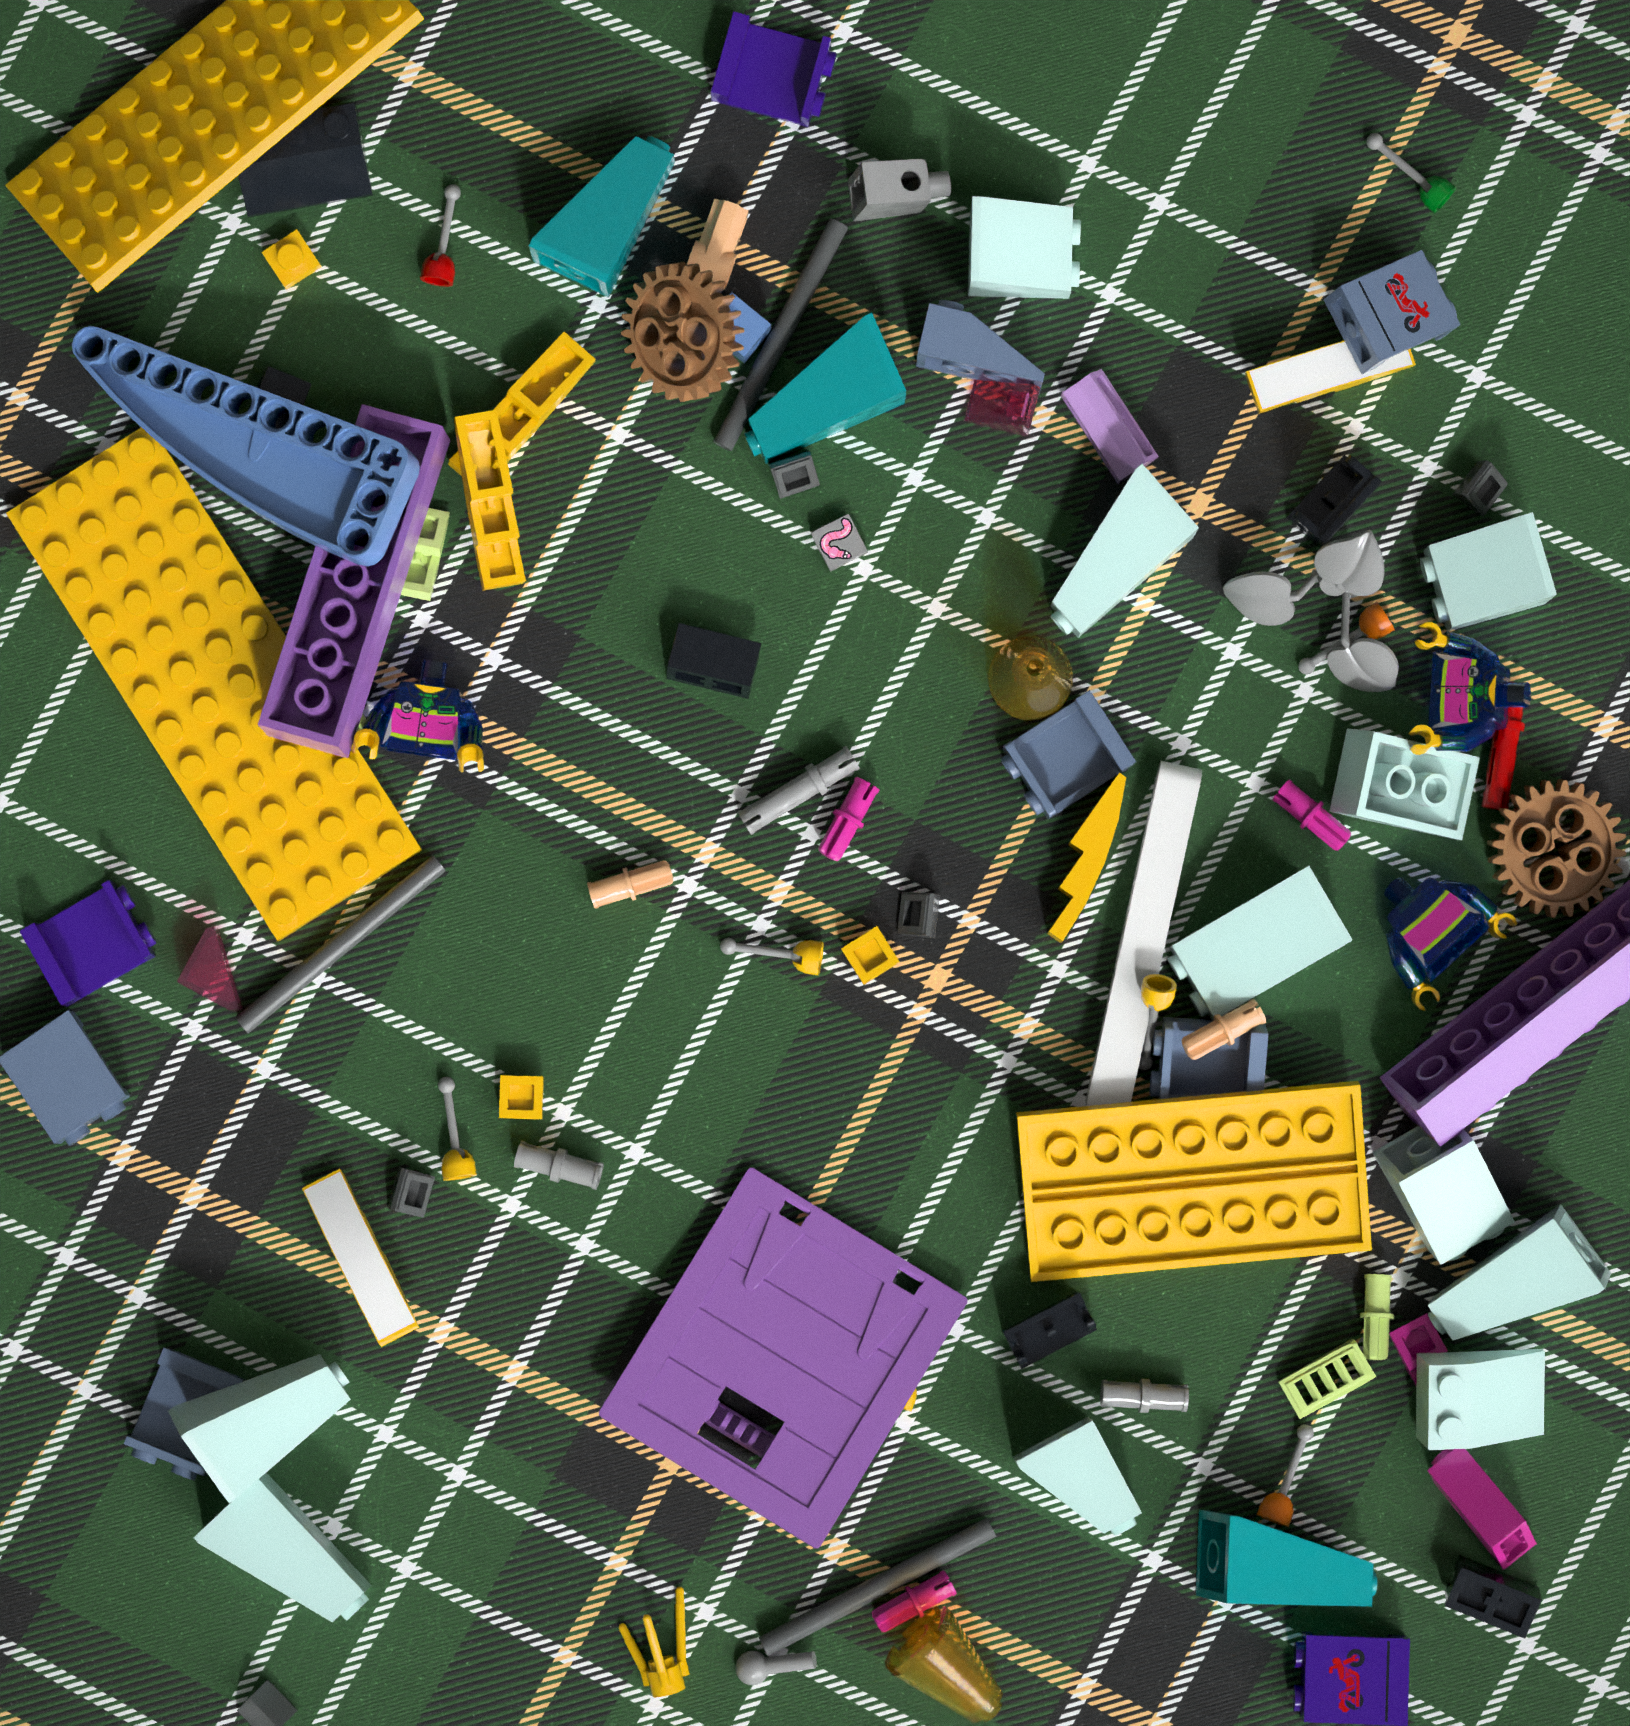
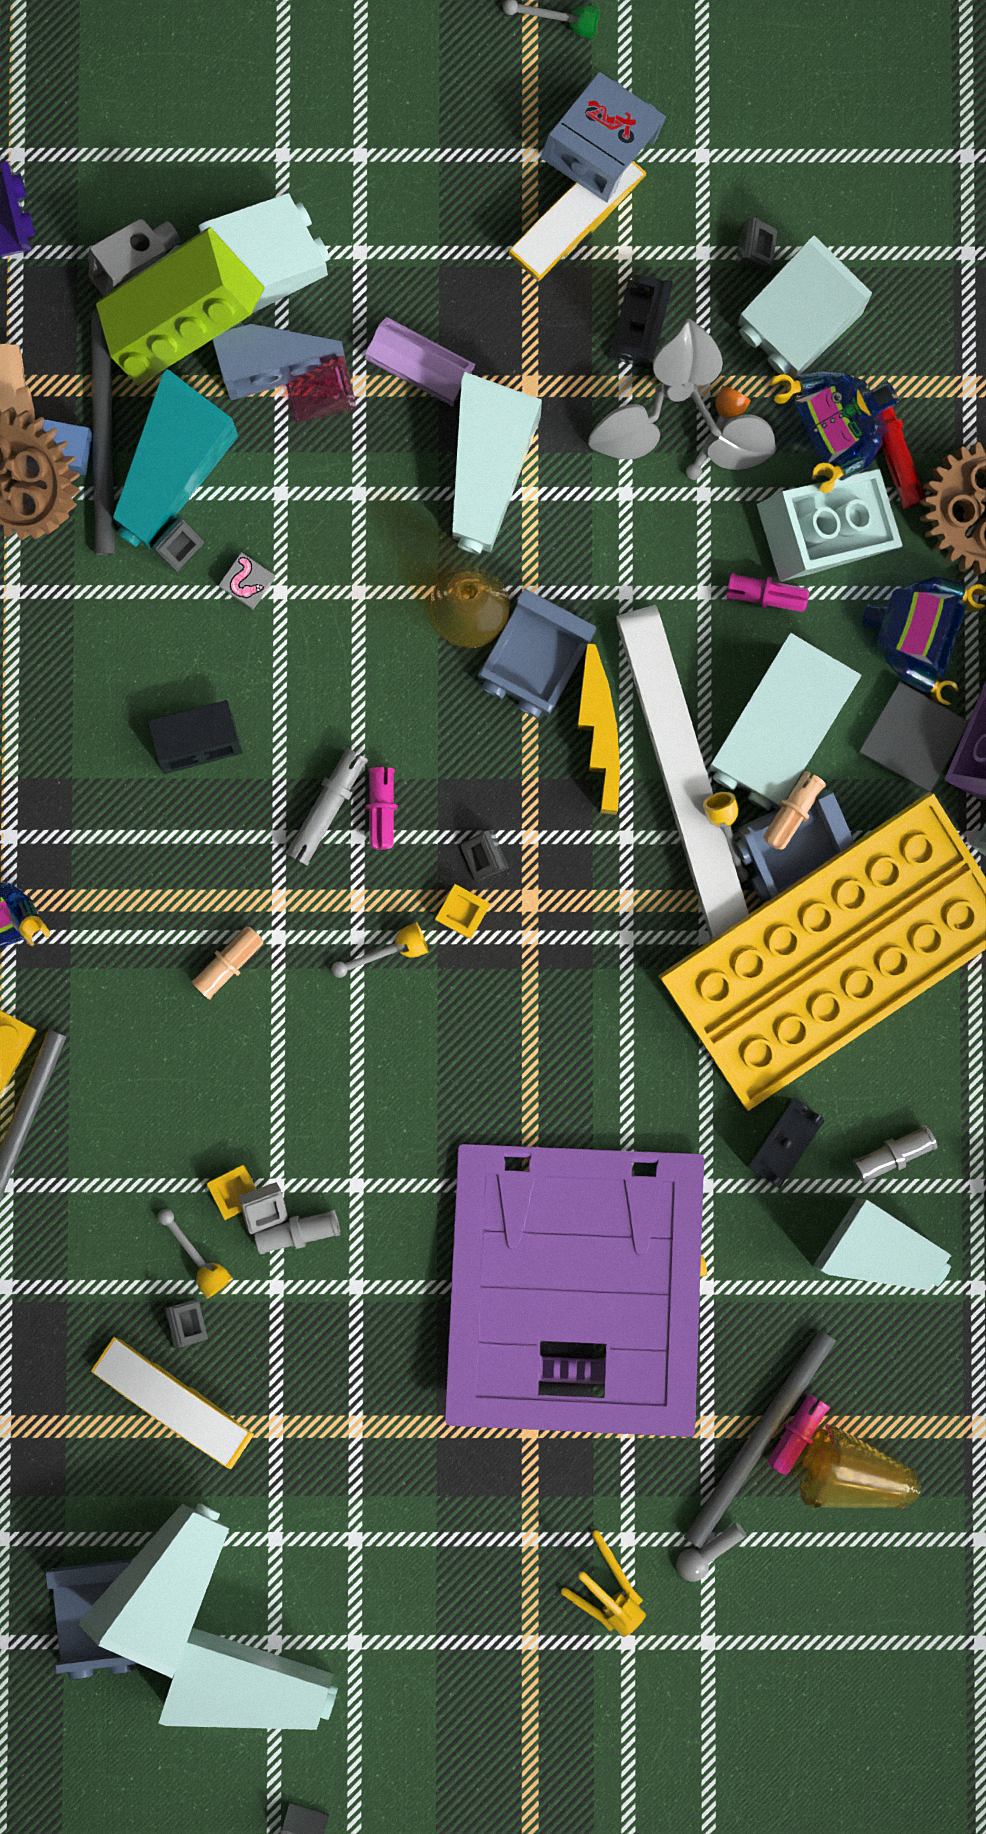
camera: 30 degrees left, 0 degrees up
none -> lime slope [96,226,265,386]
none -> light grey tile [238,1182,288,1234]
none -> dark grey tile [858,682,969,793]

